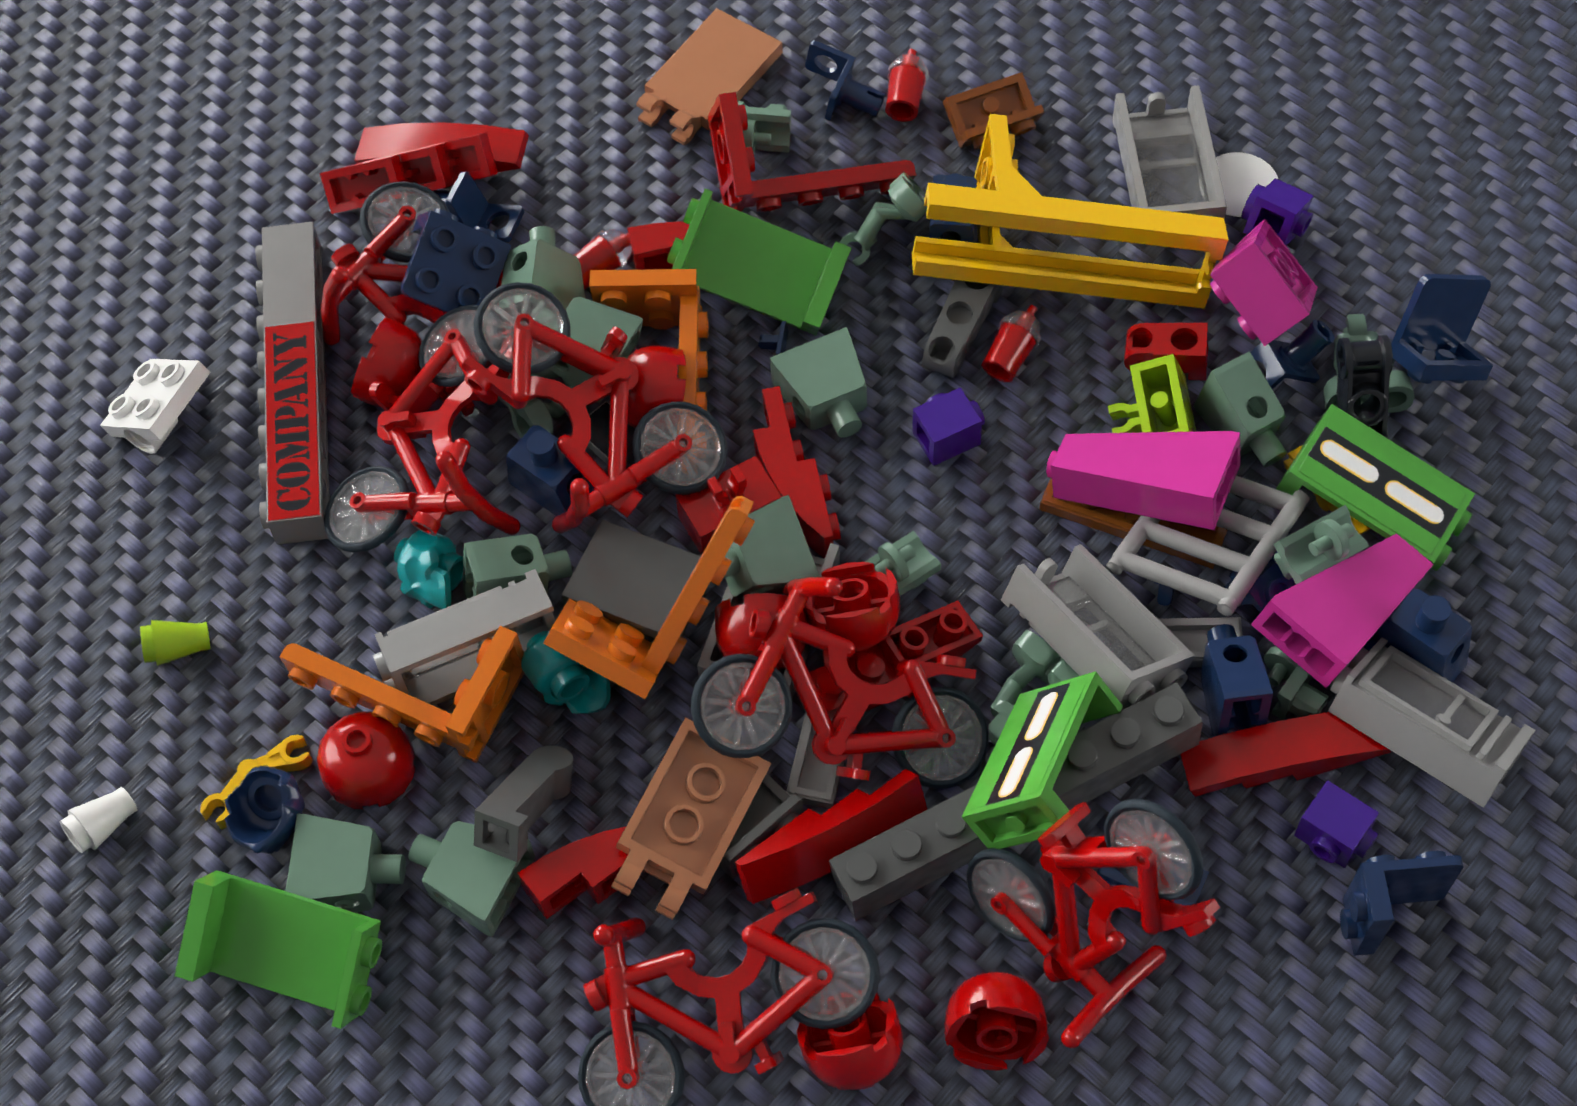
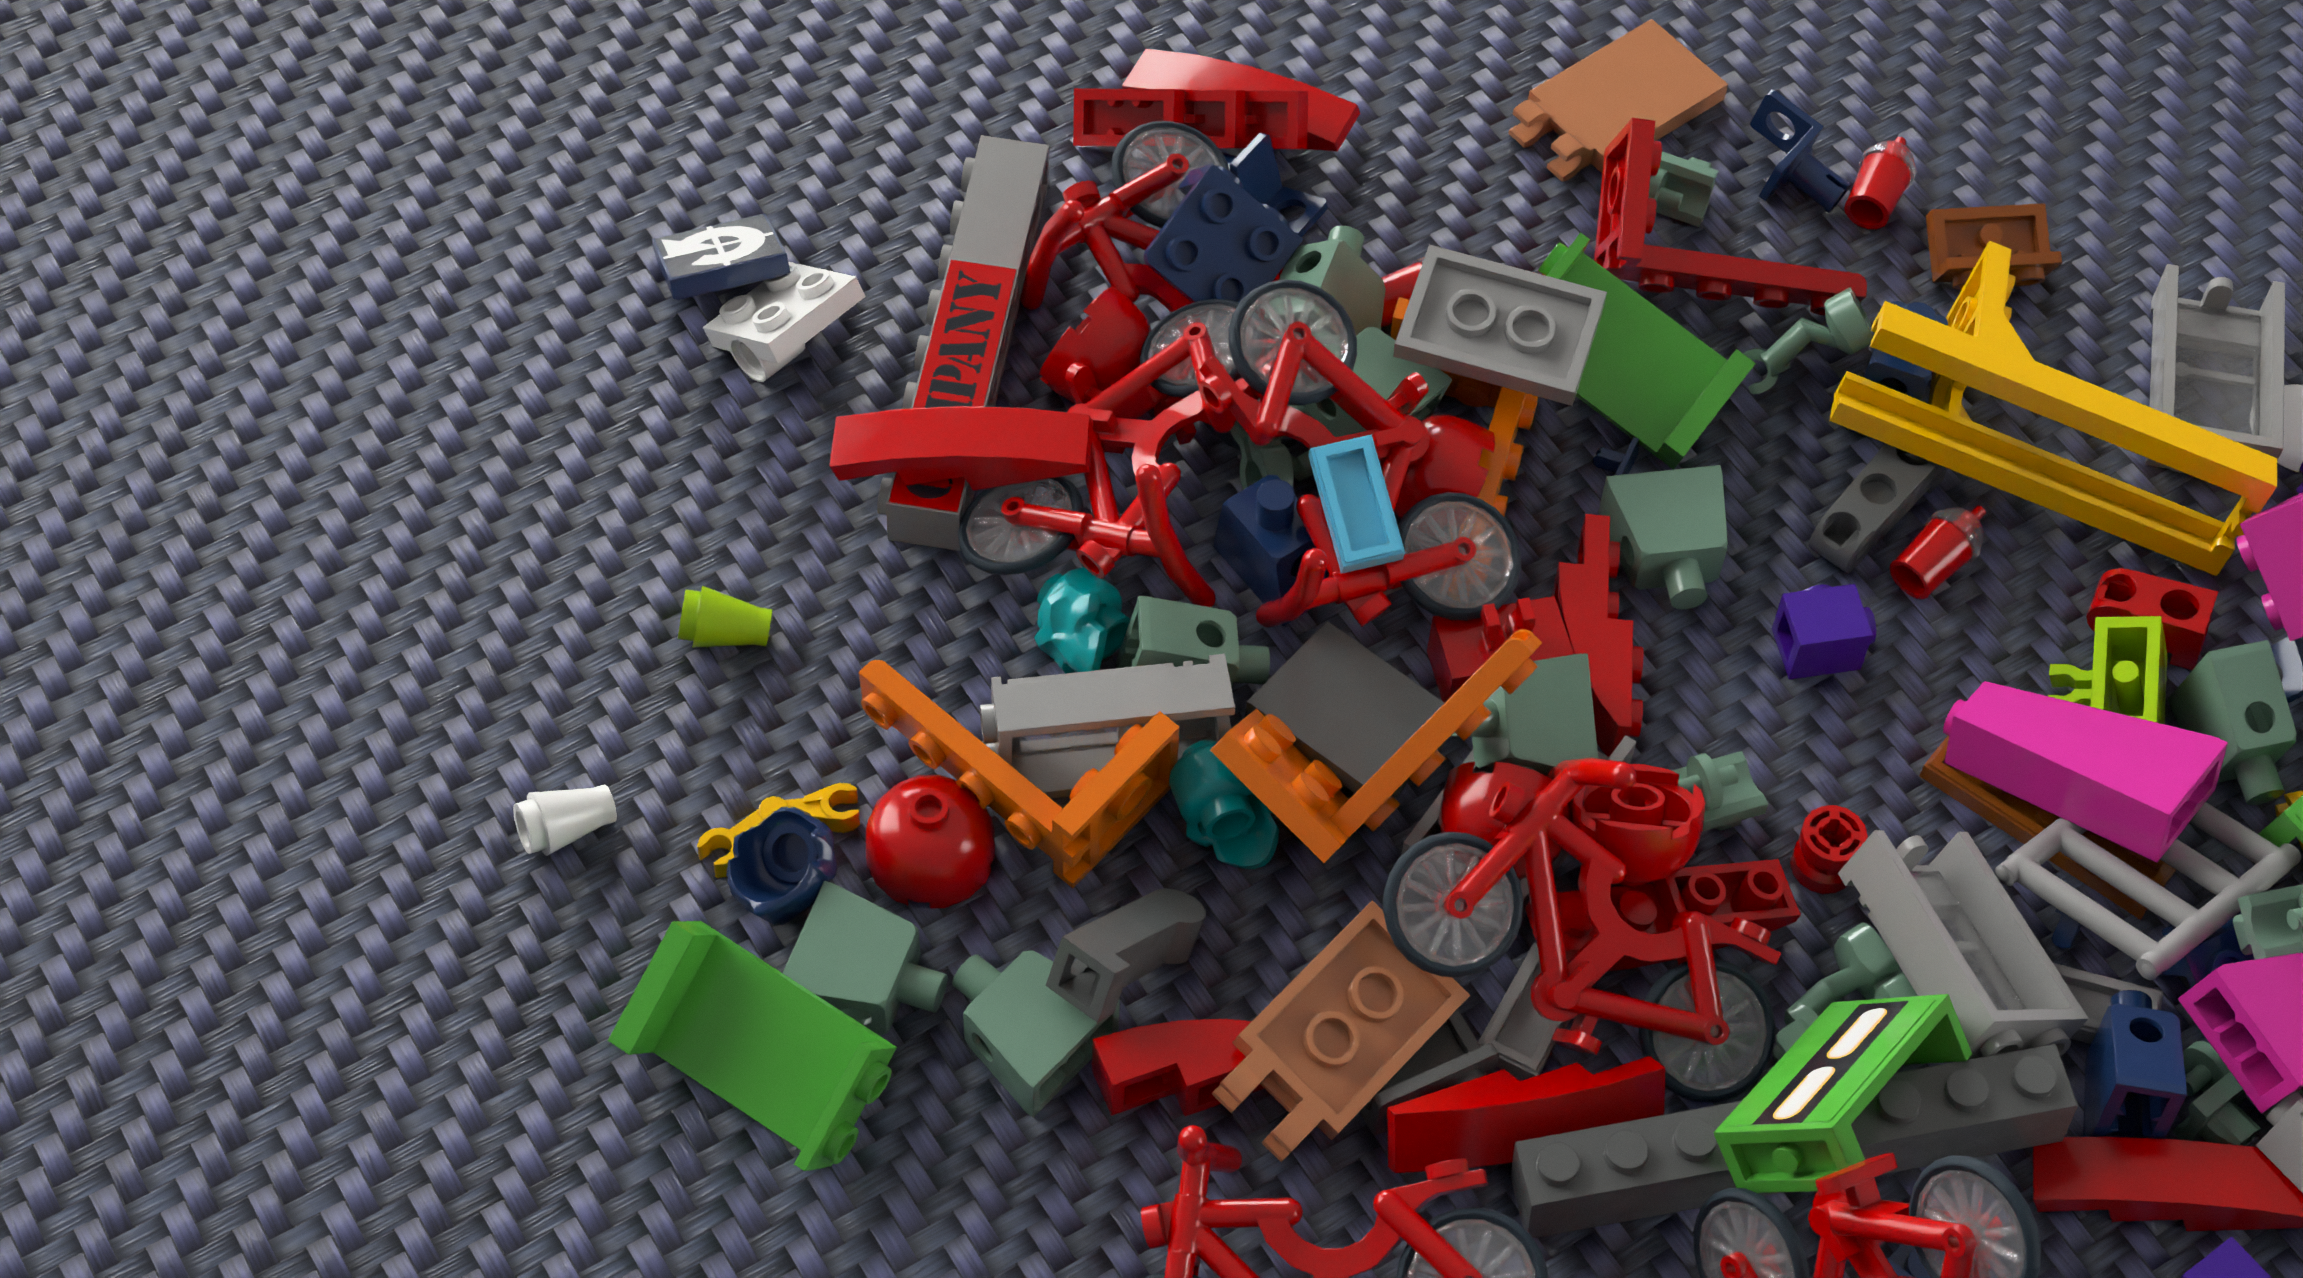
camera: 10 degrees right, 5 degrees down
none -> tile [652,214,790,300]
none -> red slope [829,406,1094,491]
none -> medium azure tile [1308,434,1405,574]
none -> light grey plate [1393,244,1607,406]
none -> red wheel [1790,805,1868,894]

